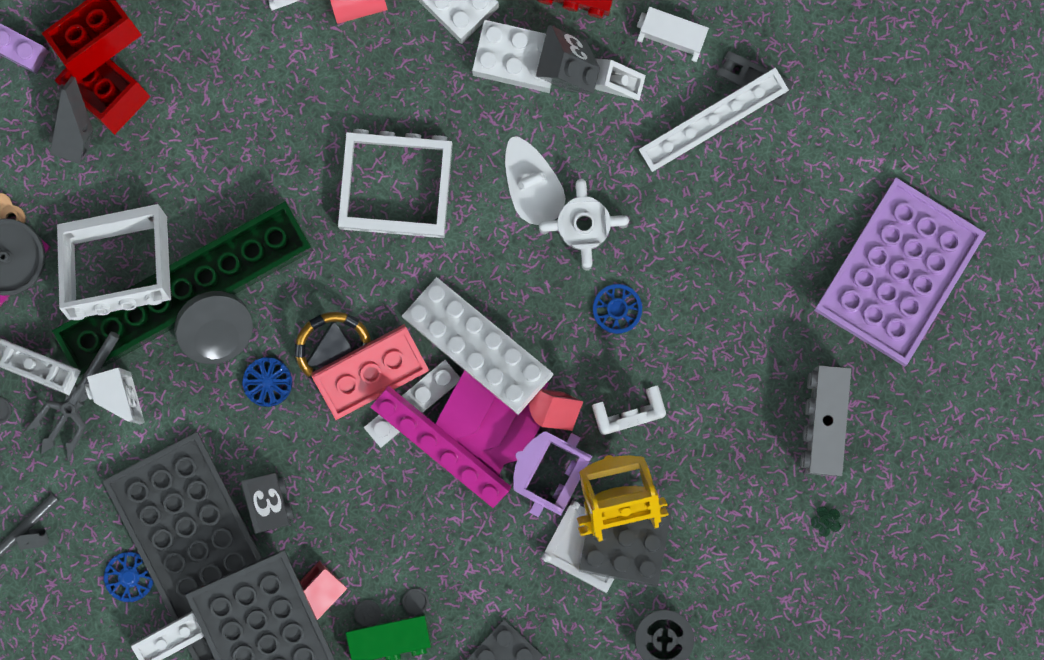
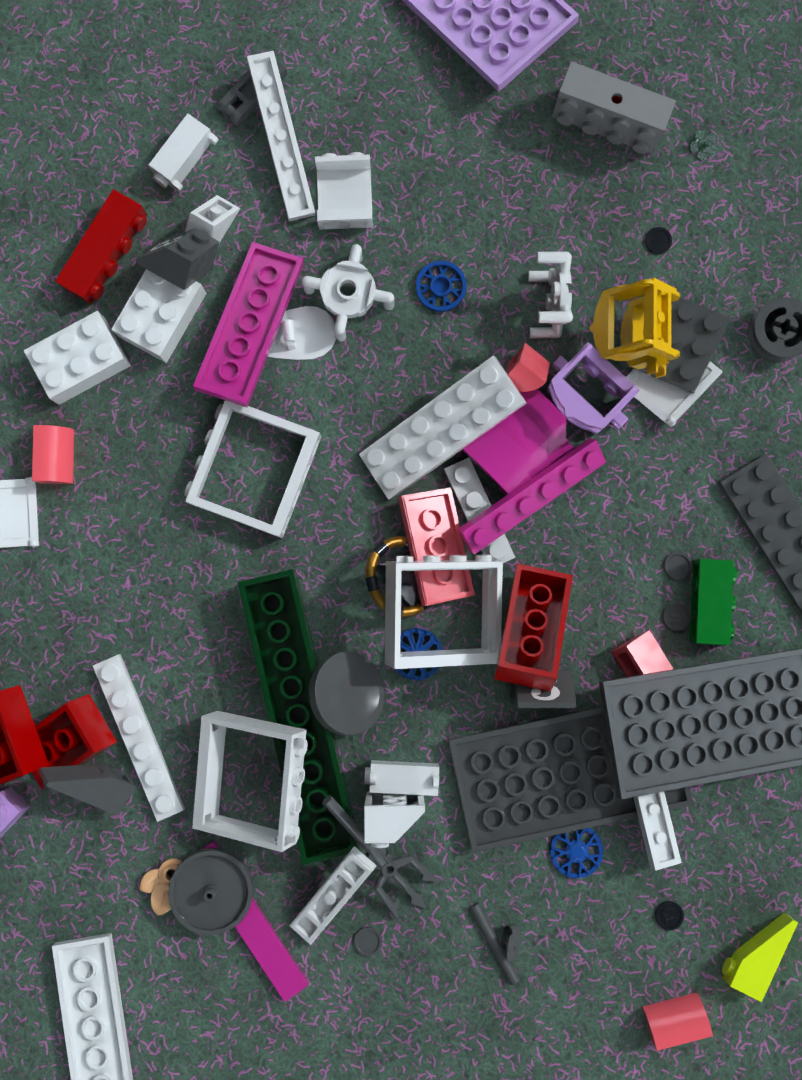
camera: 80 degrees left, 0 degrees up
none -> white plate [93,654,185,822]
none -> dark pink plate [193,242,304,407]
none -> white panel [315,152,373,230]
none -> white brick [364,760,439,796]
none -> white window [385,555,503,669]
none -> red brick [494,563,573,692]
none -> black piece [645,227,672,254]

